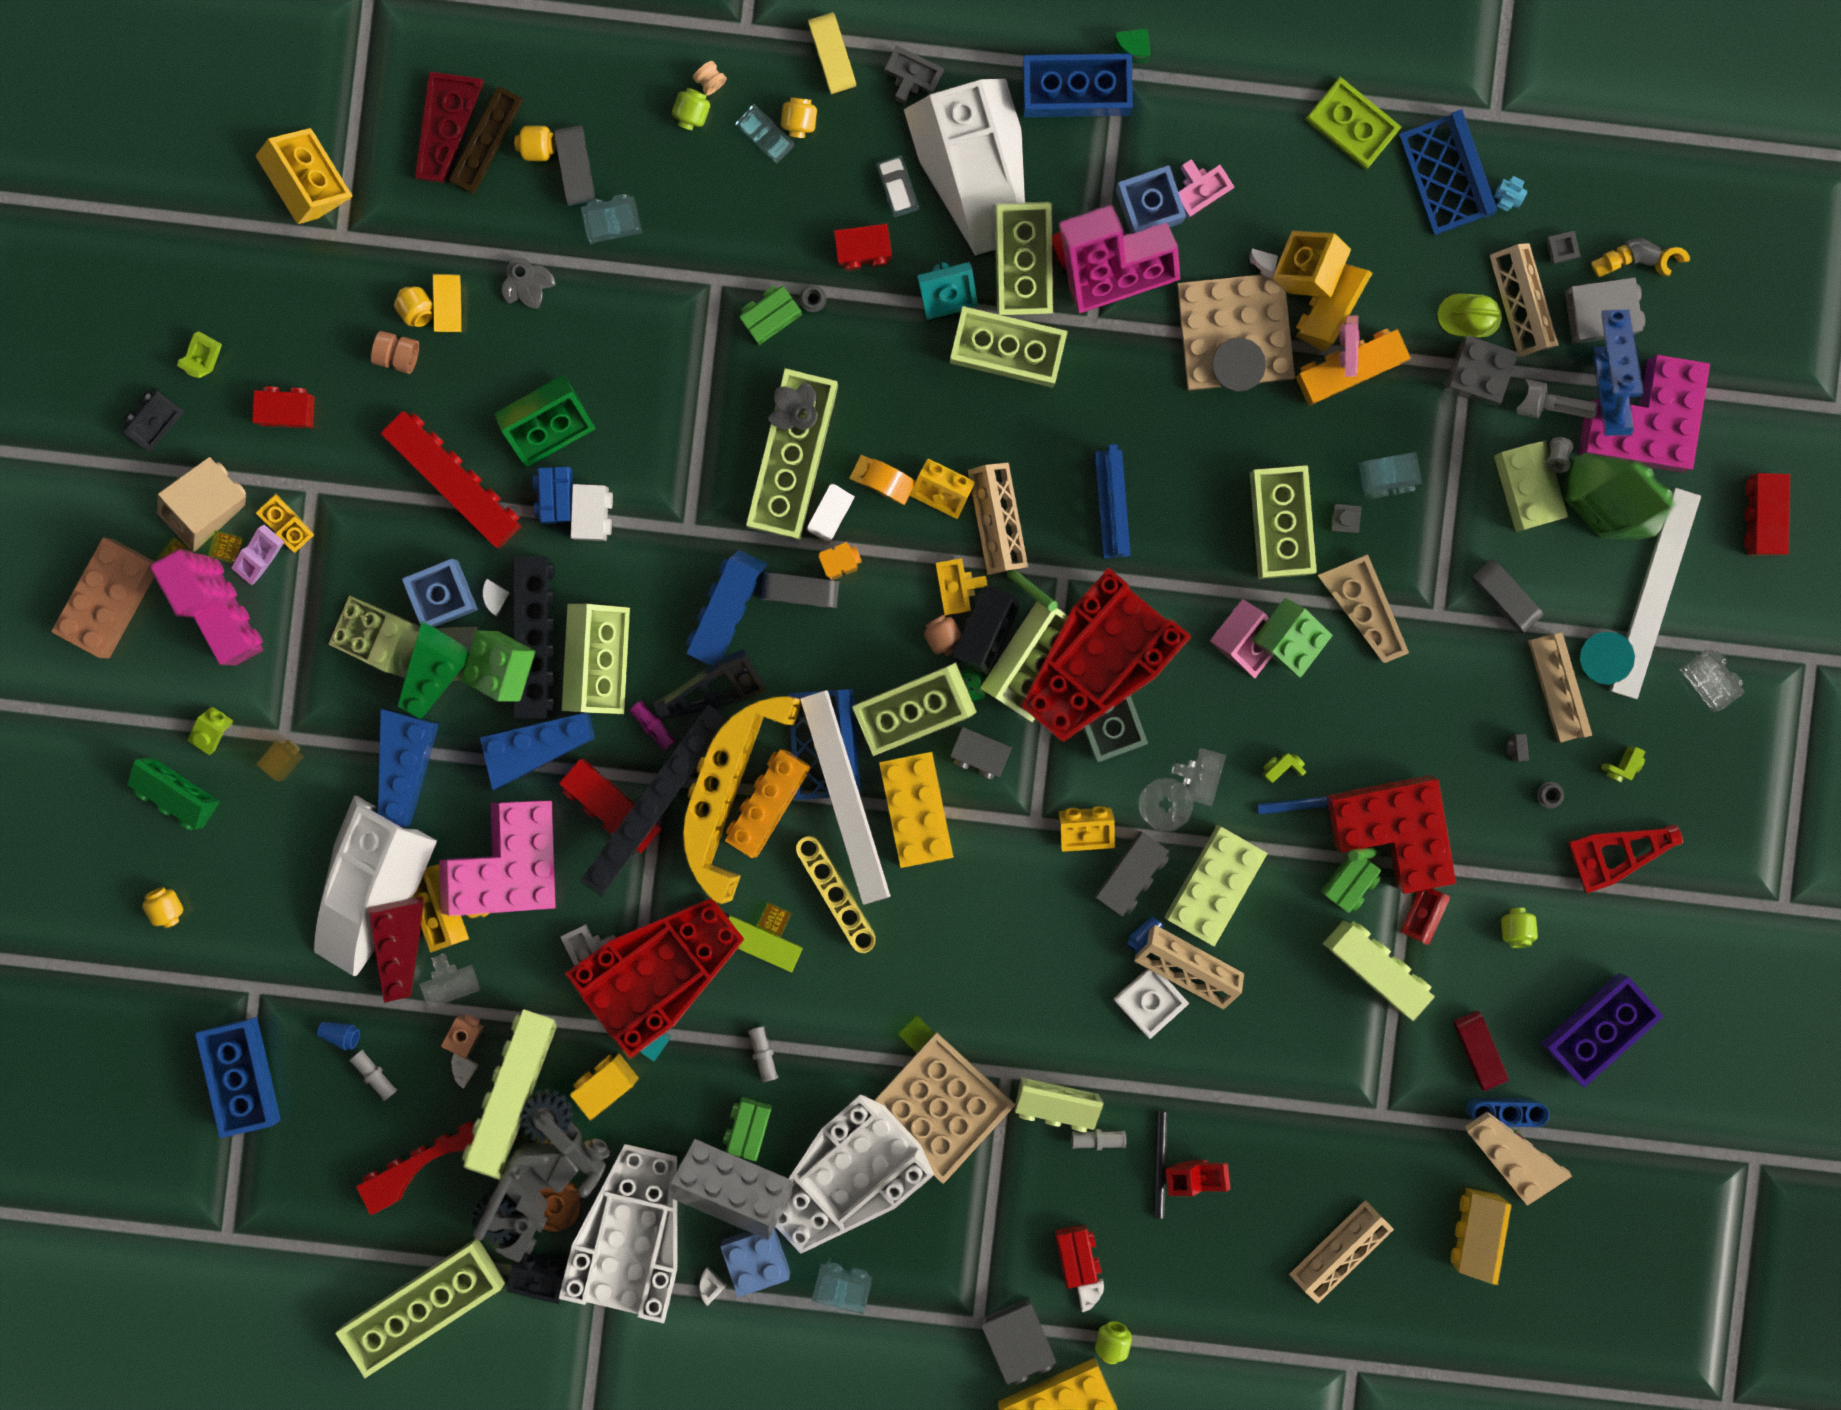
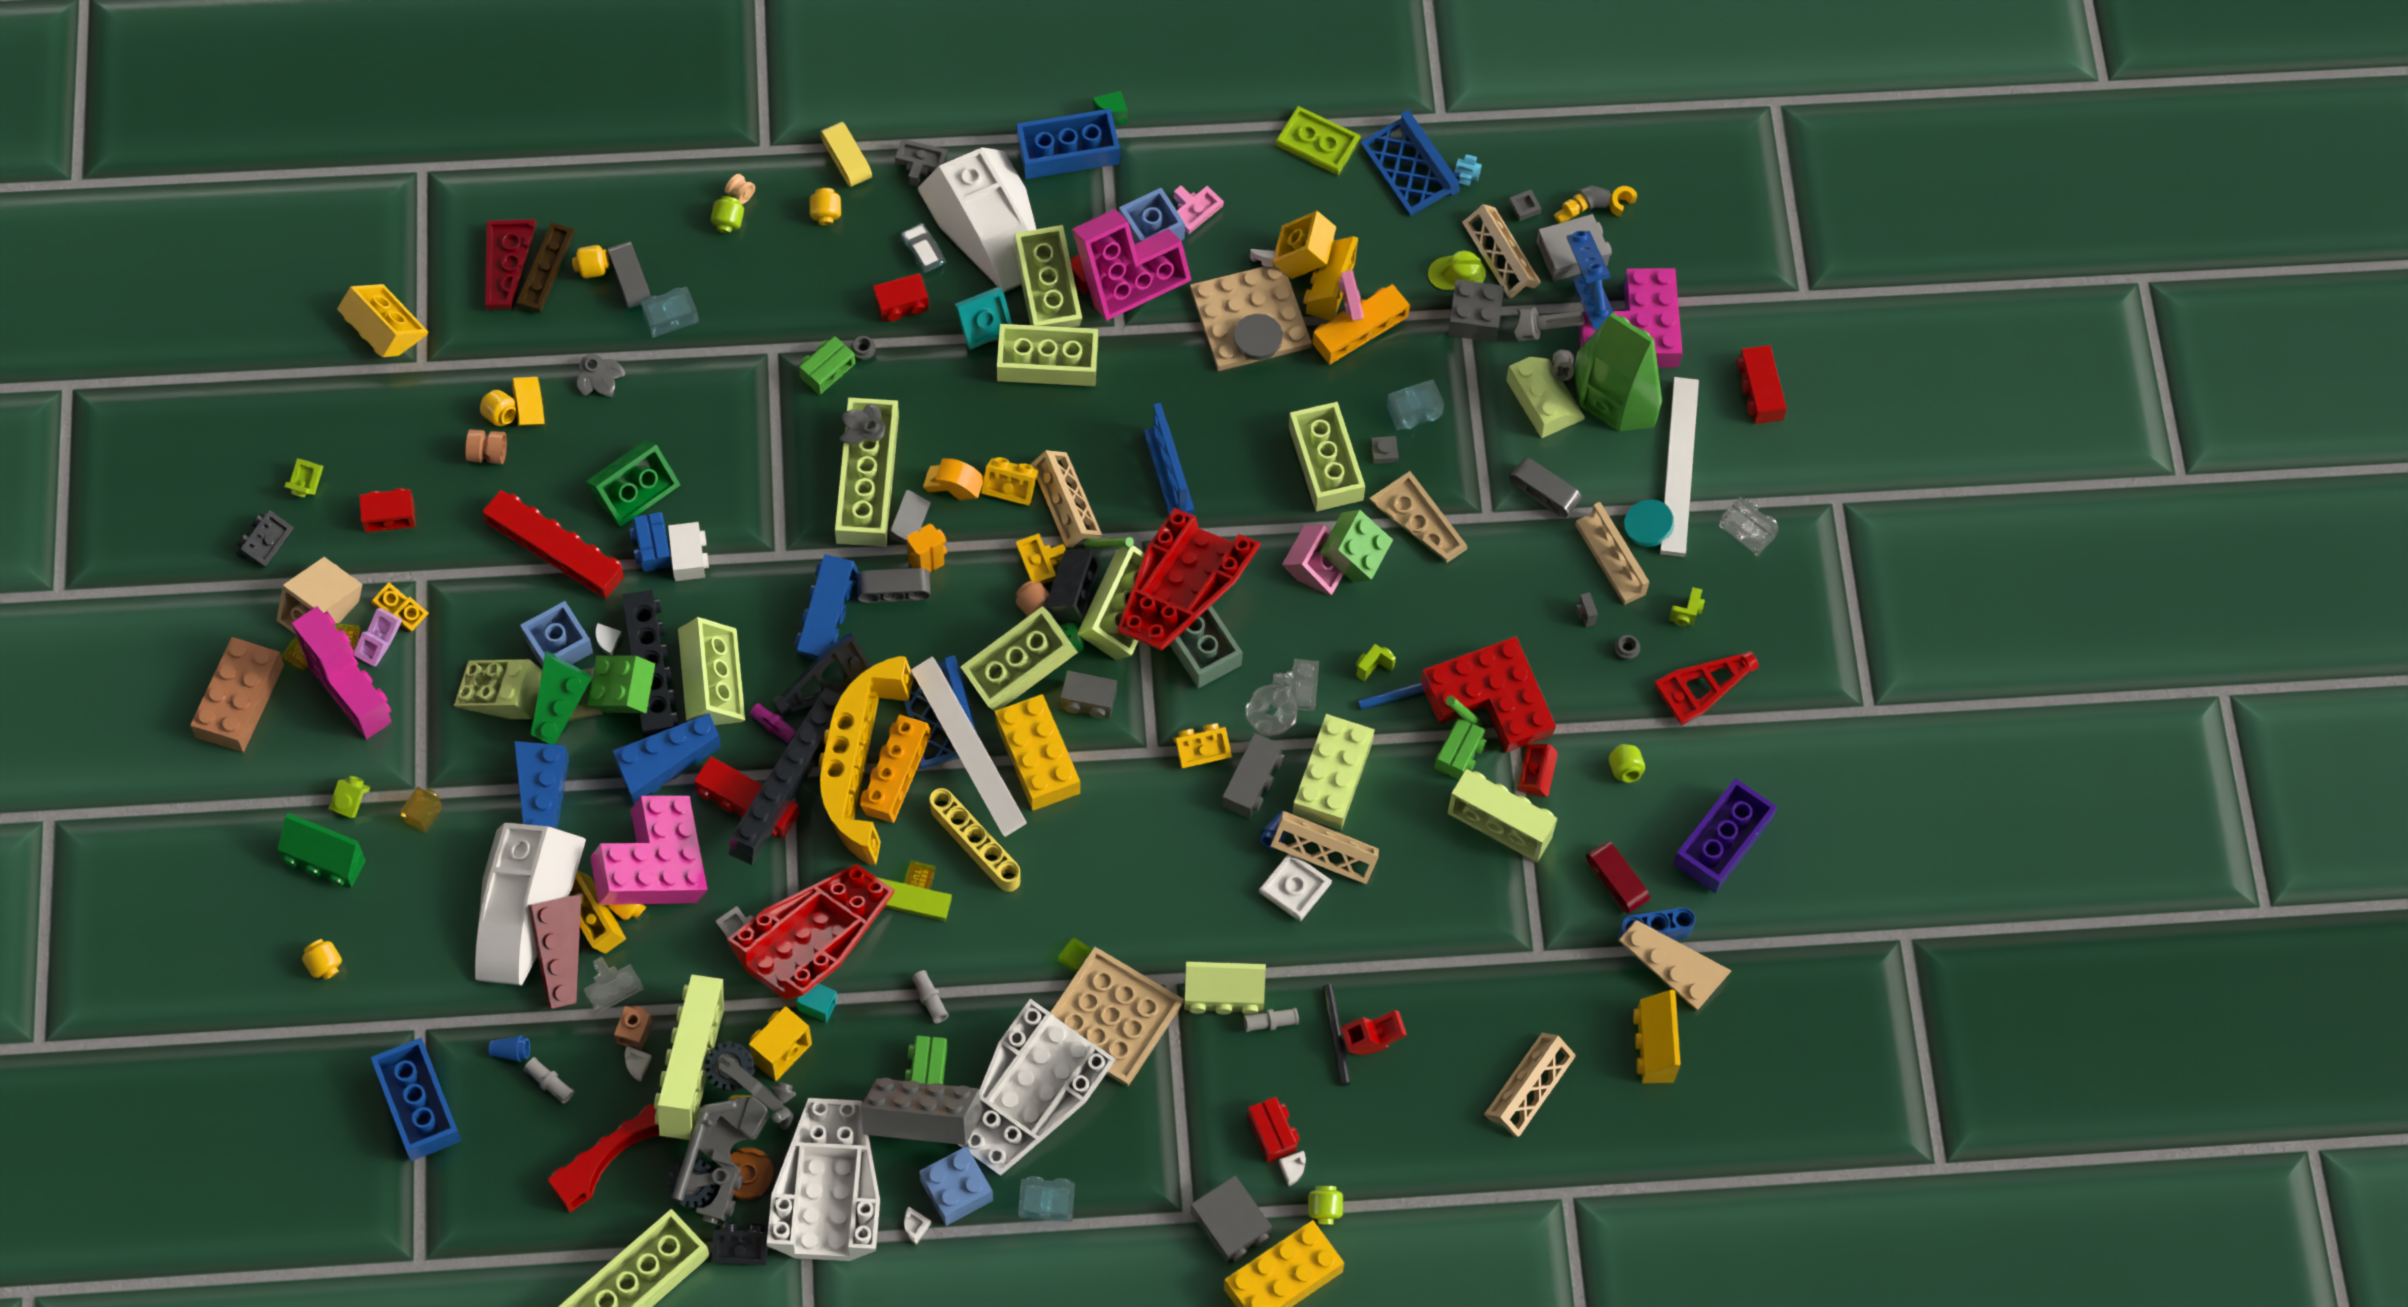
camera: 15 degrees left, 25 degrees down
clear light blue slope [735,104,795,164] -> none

